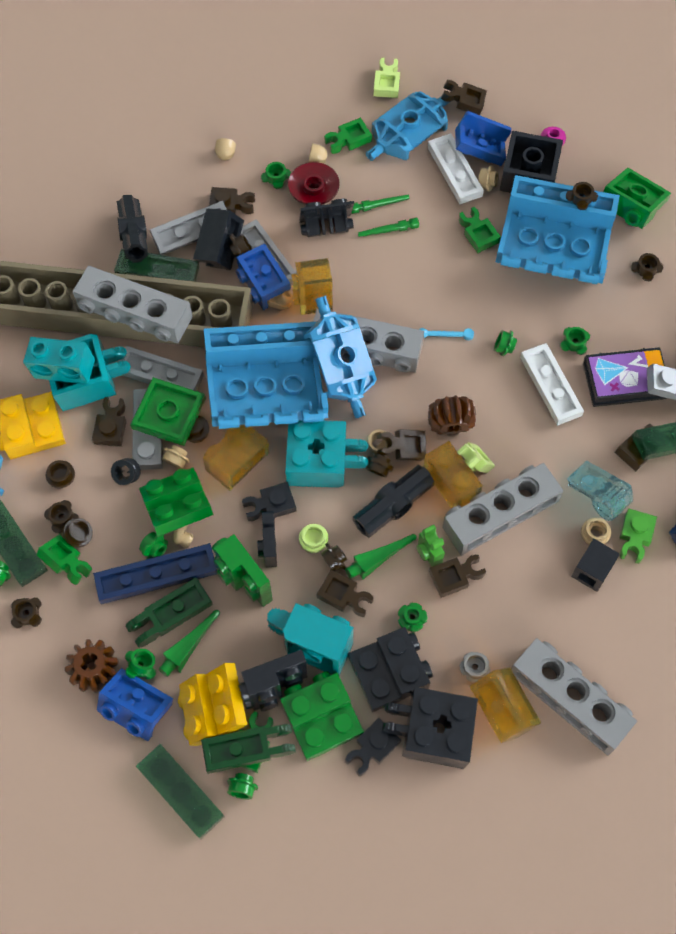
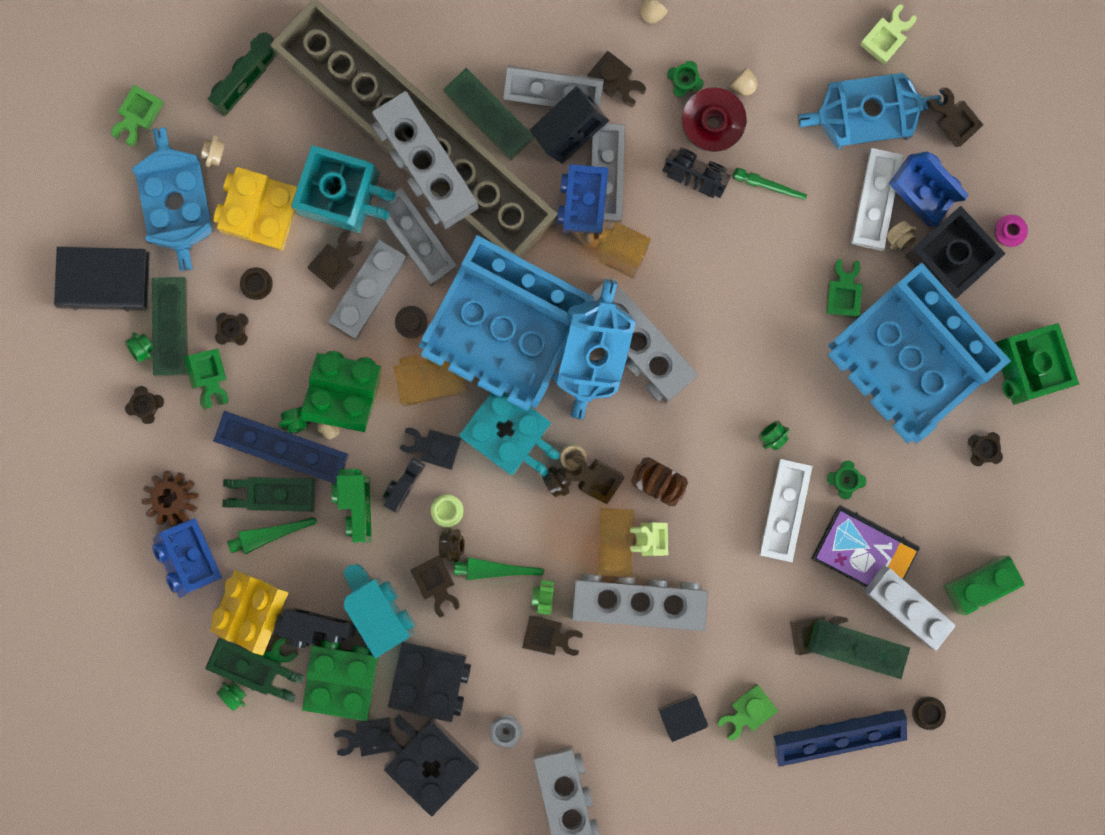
camera: 30 degrees right, 20 degrees up
teal brick [23,337,95,384] -> none
dark brown plate [63,518,93,548] -> none
black bush [111,458,141,485] -> none
black piece [117,195,148,263] -> none
green plate [125,649,156,679] -> none
green tile [130,377,206,446] -> none
clear green plate [136,744,225,840] -> none
tan plate [162,445,189,469] -> none
dark brown plate [230,234,252,257] -> none
green plate [324,117,372,154] -> none
black piece [353,464,435,538] -> none
green piece [358,217,419,237] -> none
green plate [398,602,428,632] -> none
medium azure hinge [419,328,474,341] -> none
clear yellow brick [469,667,541,743] -> none
dark brown plate [566,182,598,210] -> none
clear light blue plate [567,461,633,521] -> none
tan plate [581,518,611,545] -> none

